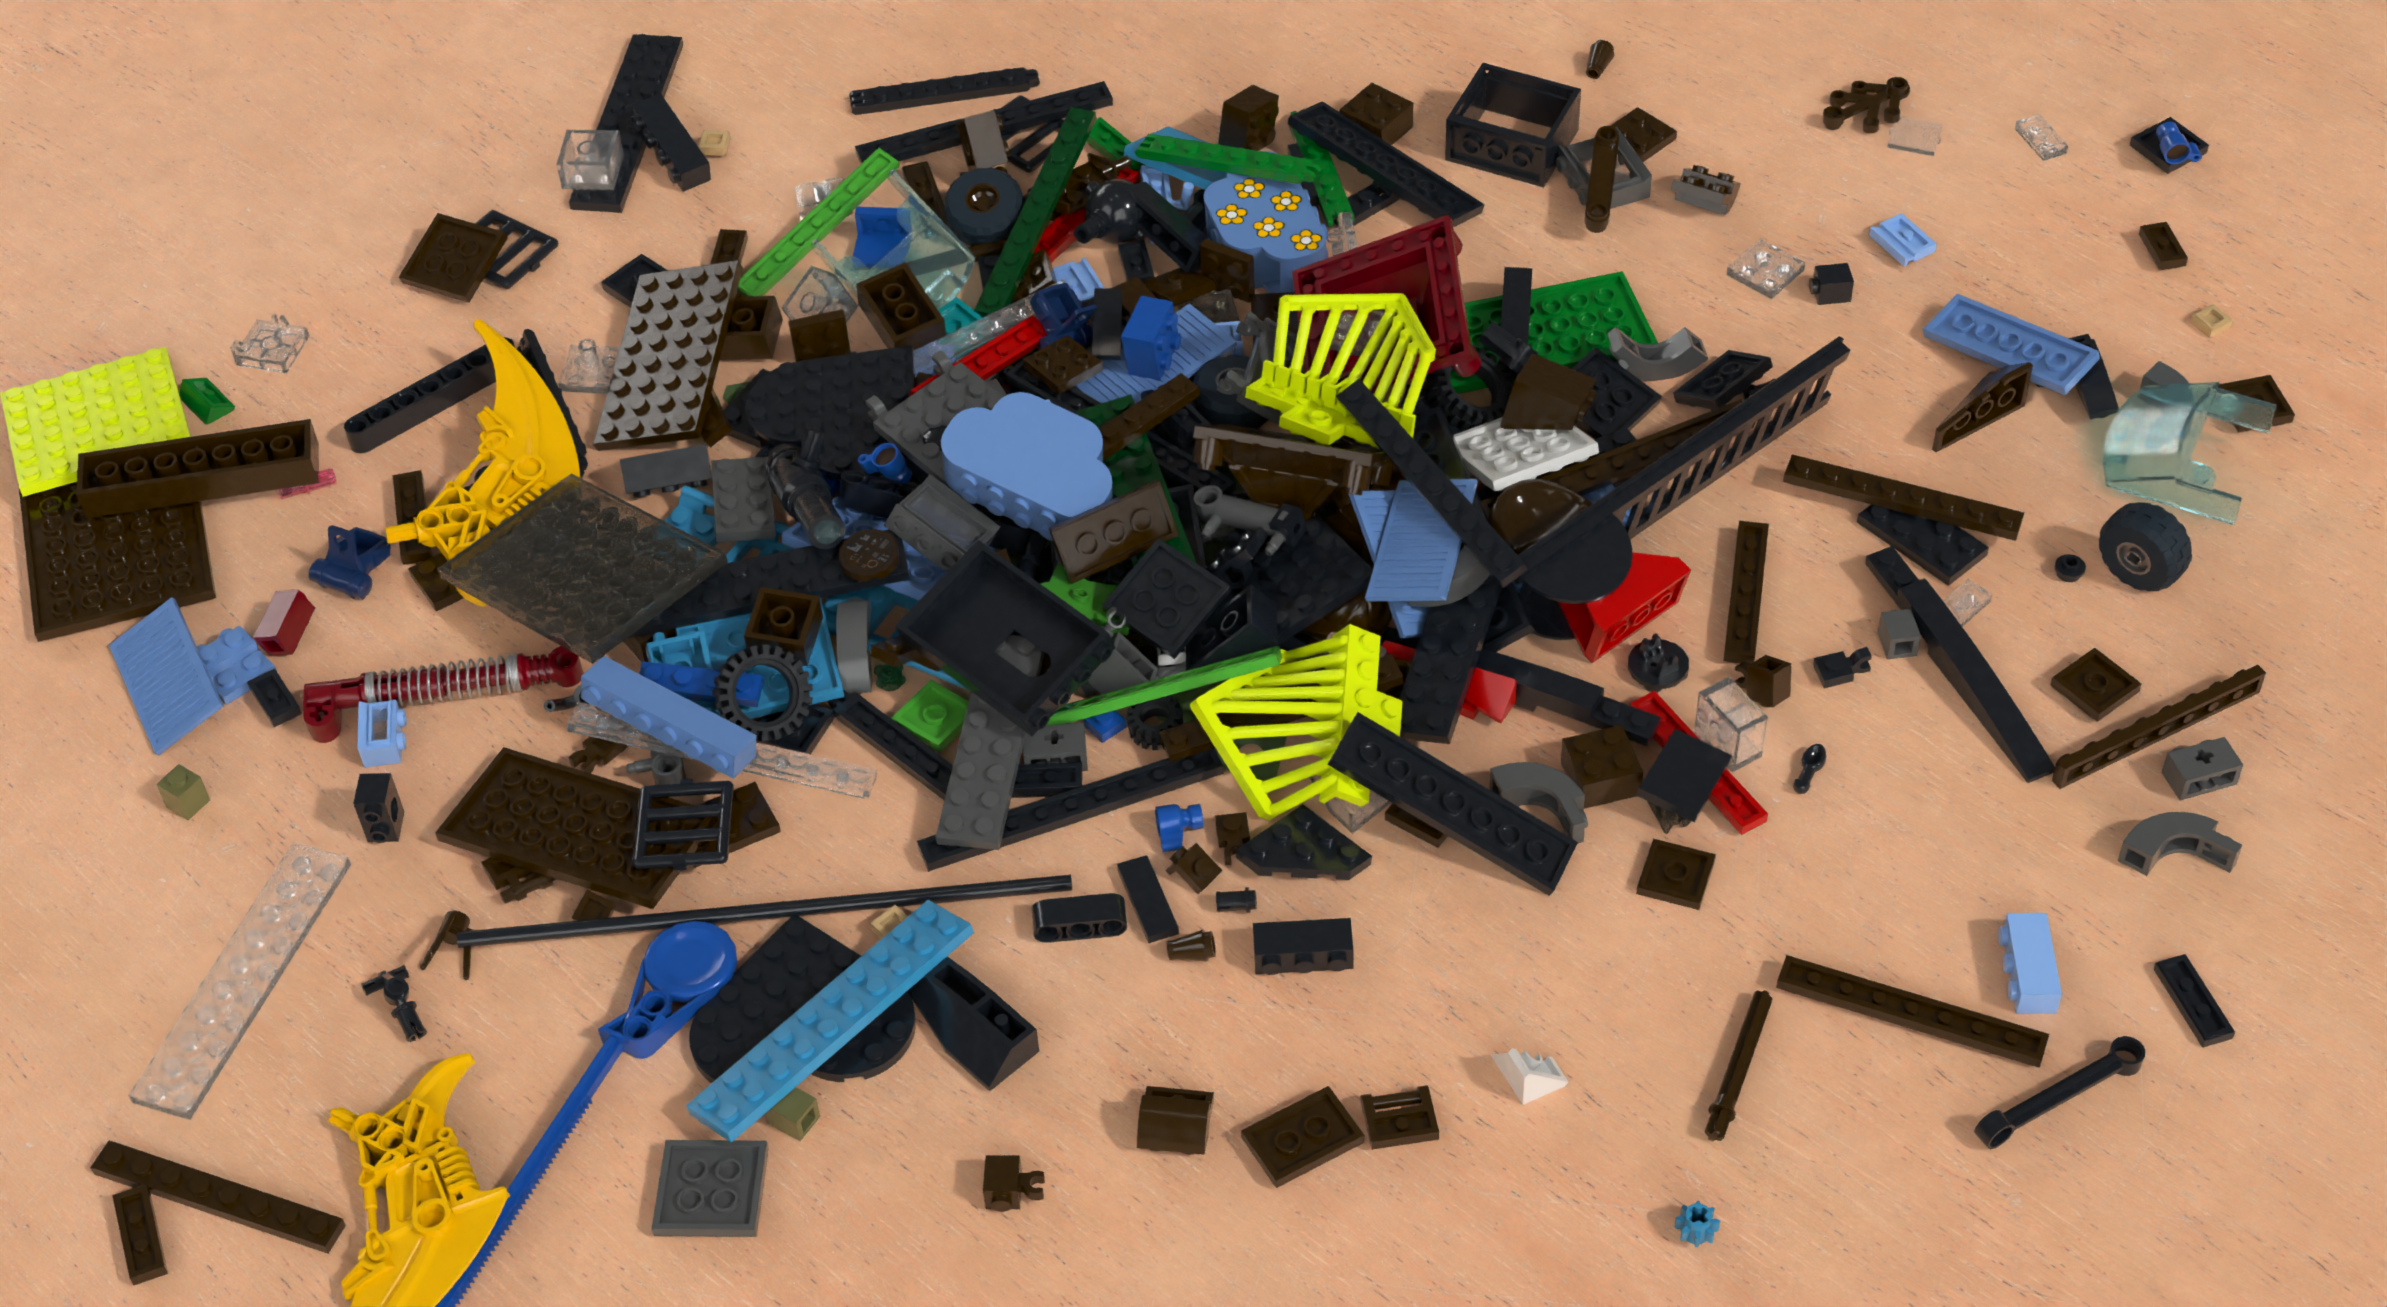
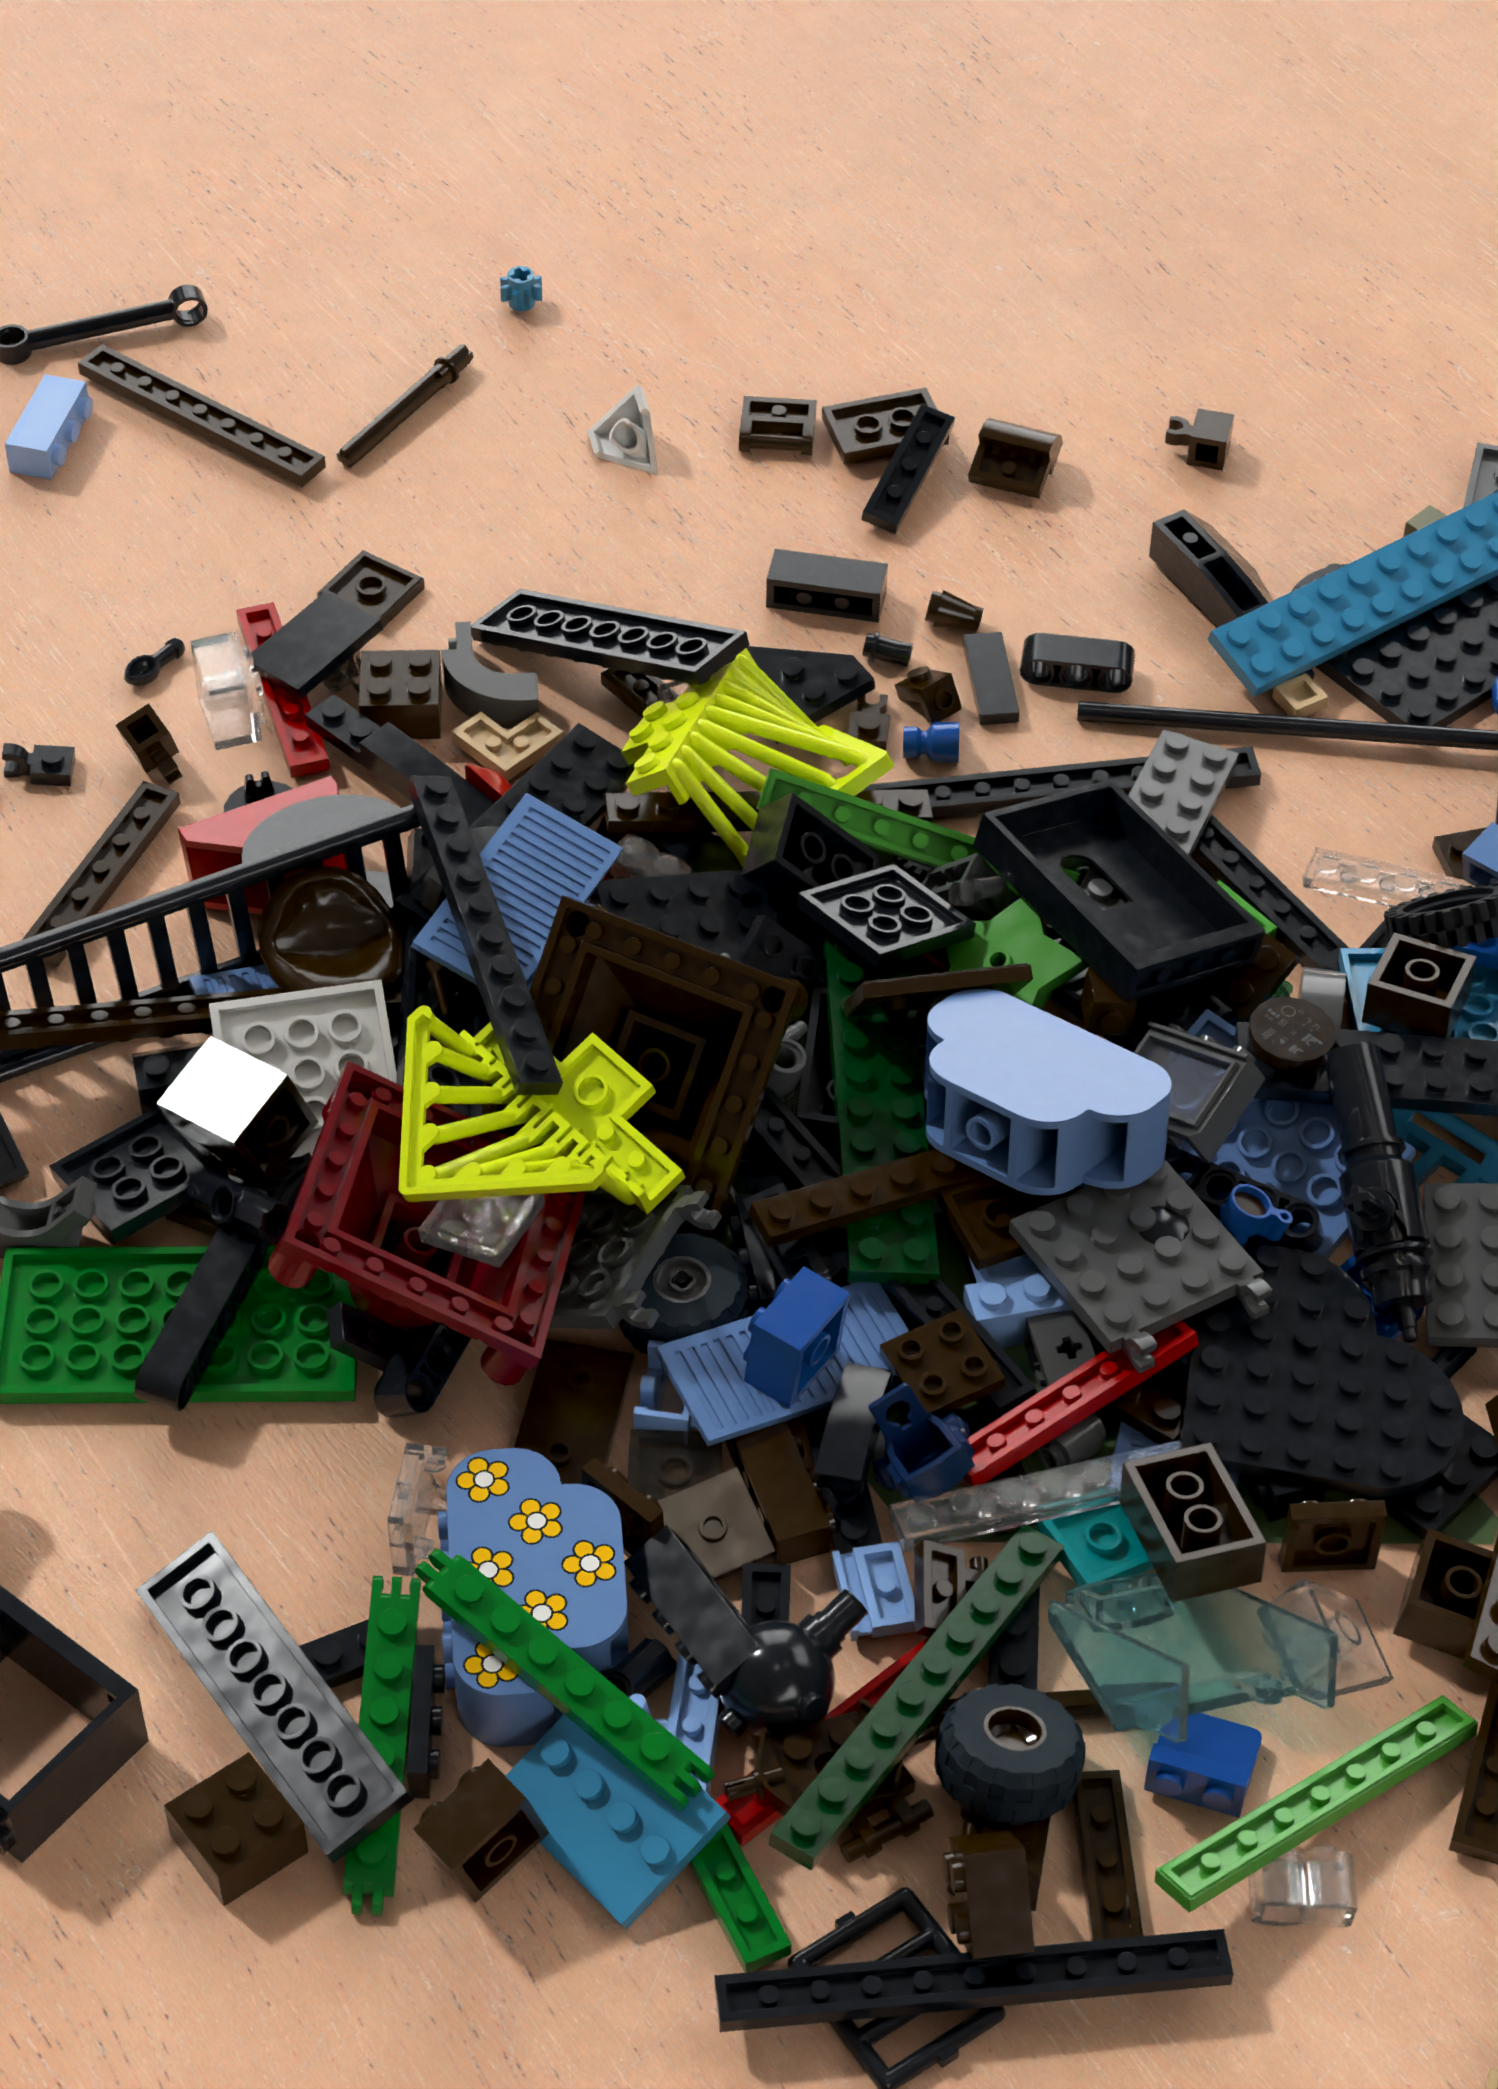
camera: 170 degrees left, 0 degrees up
none -> tan plate [451,712,564,781]
none -> black plate [861,404,955,534]

